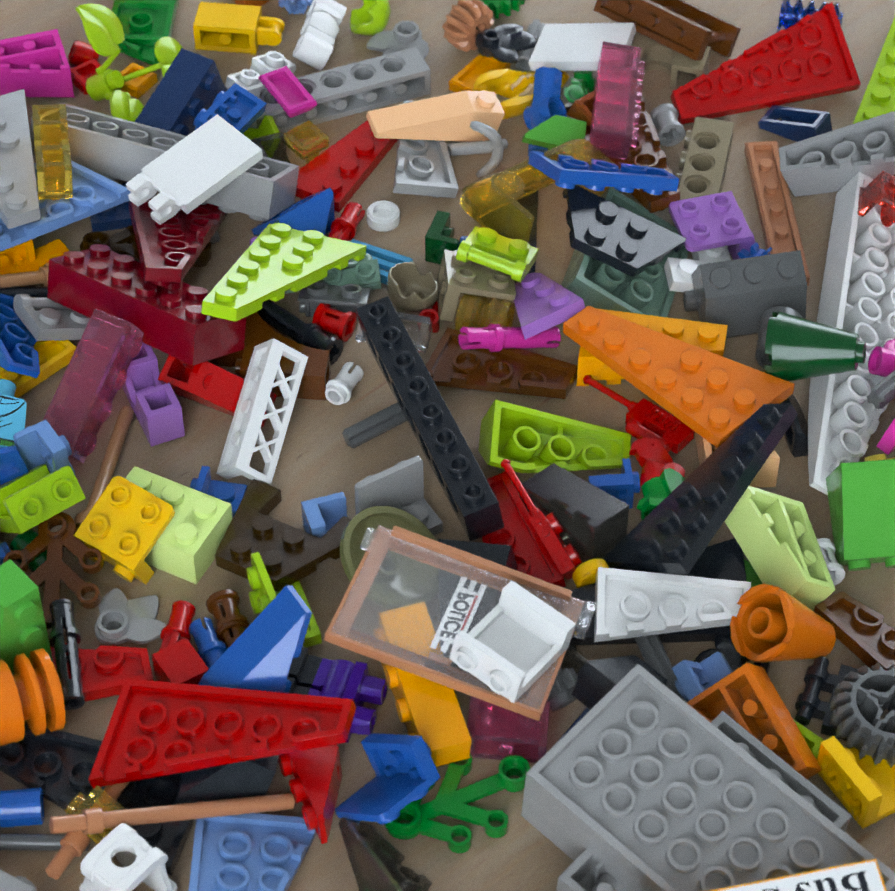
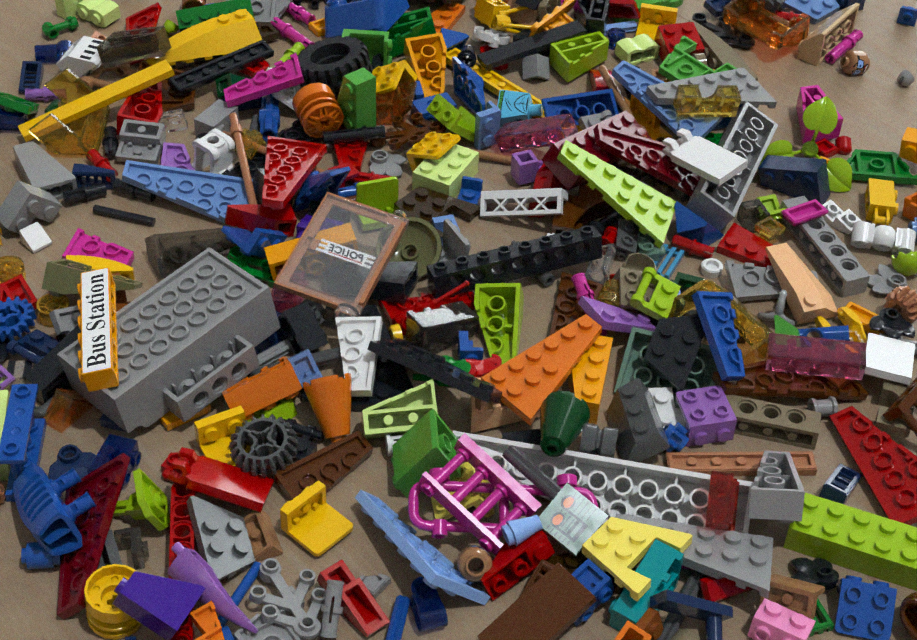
camera: 90 degrees right, 5 degrees down
blue bracket [193,83,267,134] -> none
white panel [449,580,576,703] -> none

